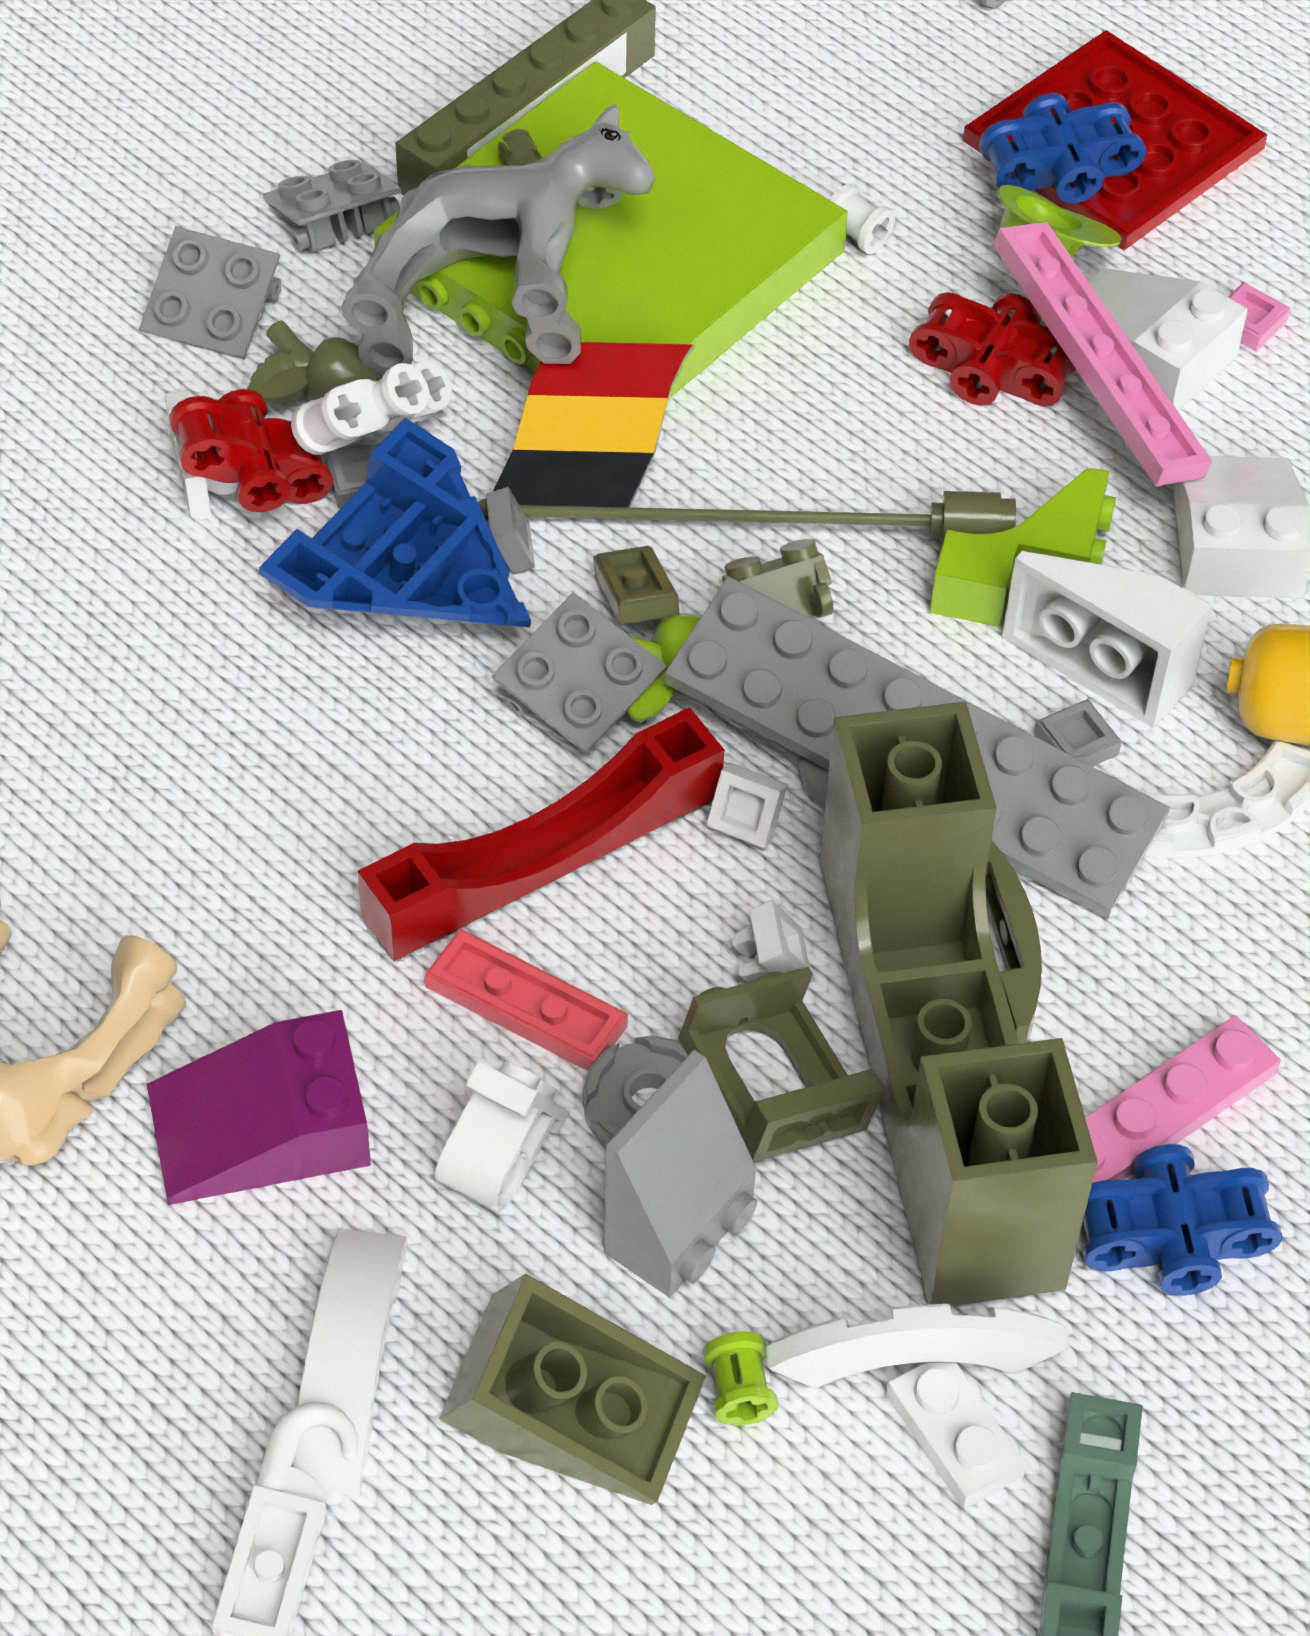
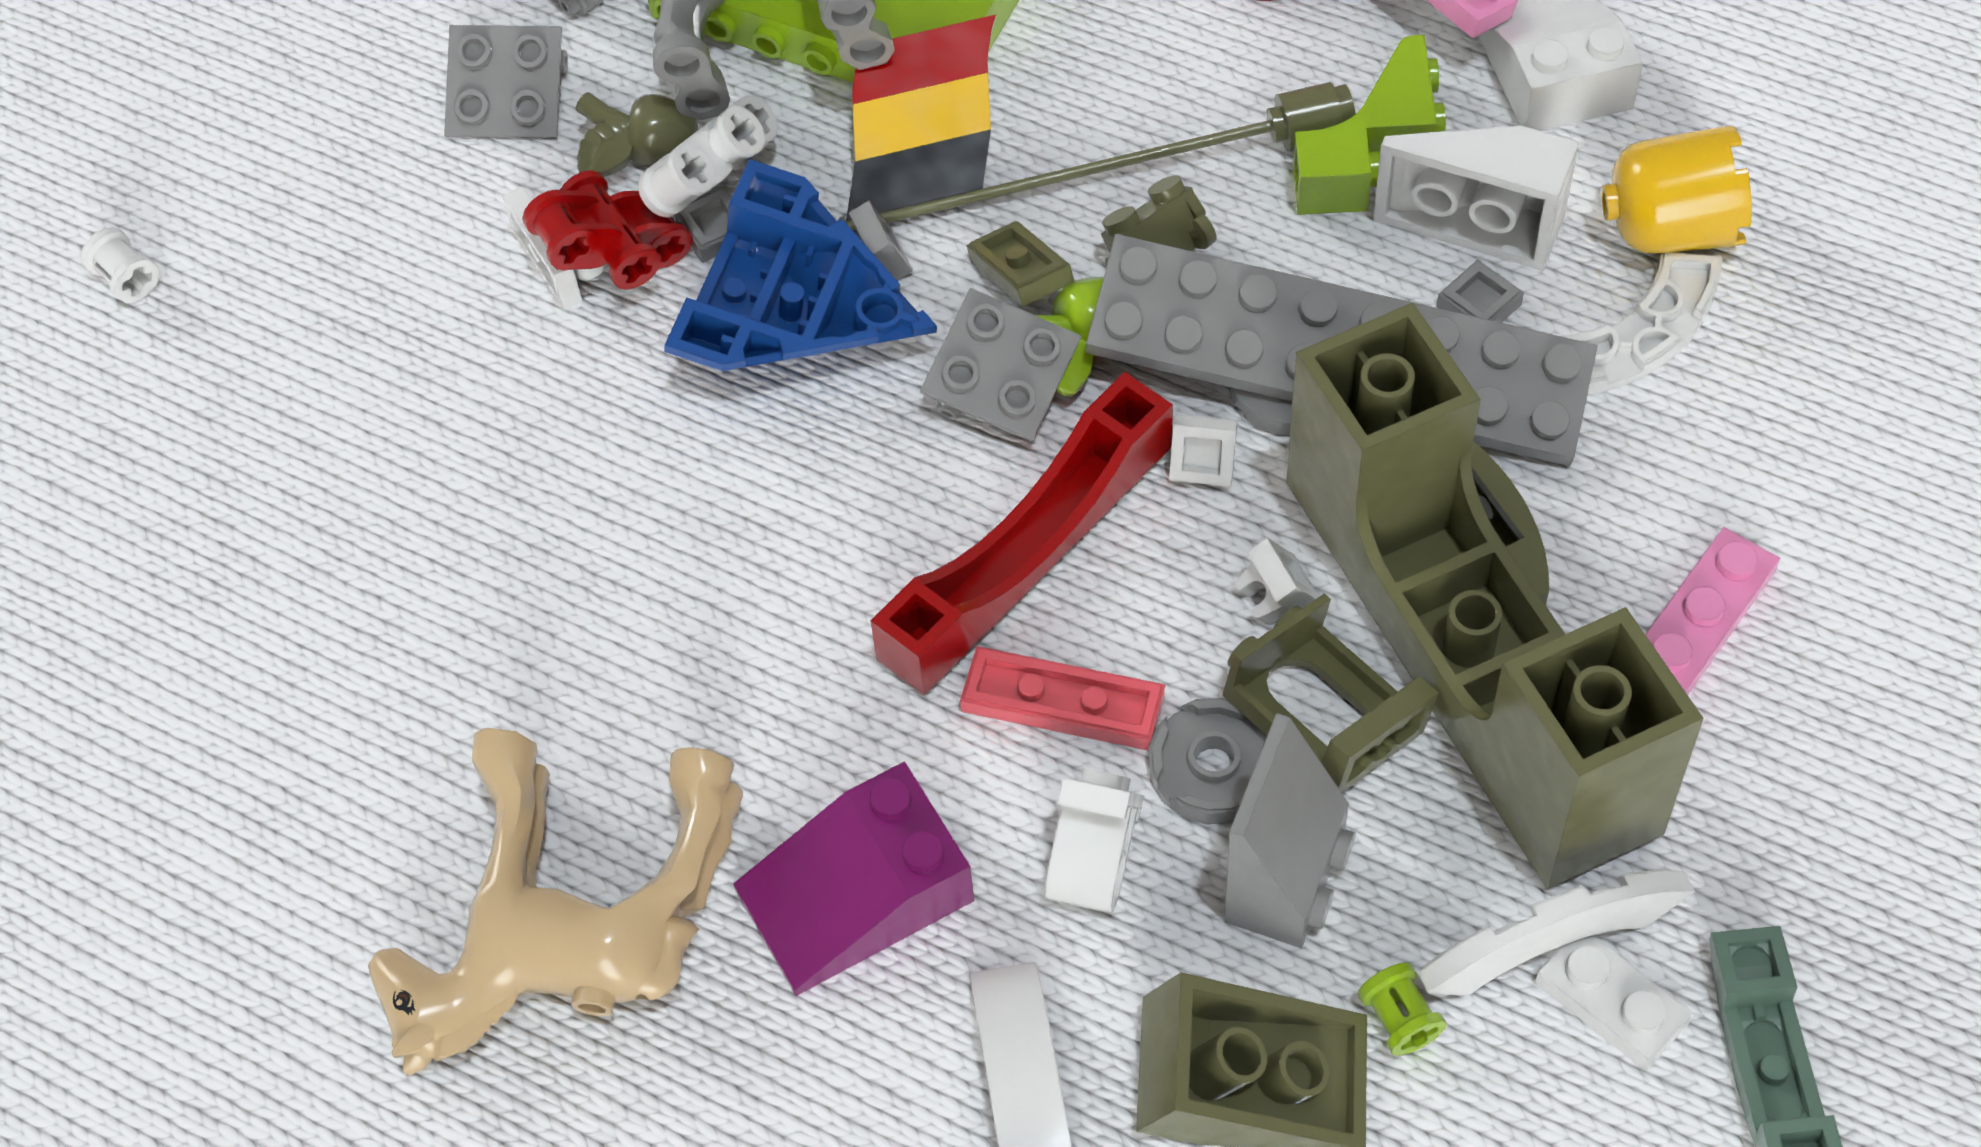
camera: 10 degrees left, 5 degrees up
blue axle [1083,1144,1282,1296] -> none

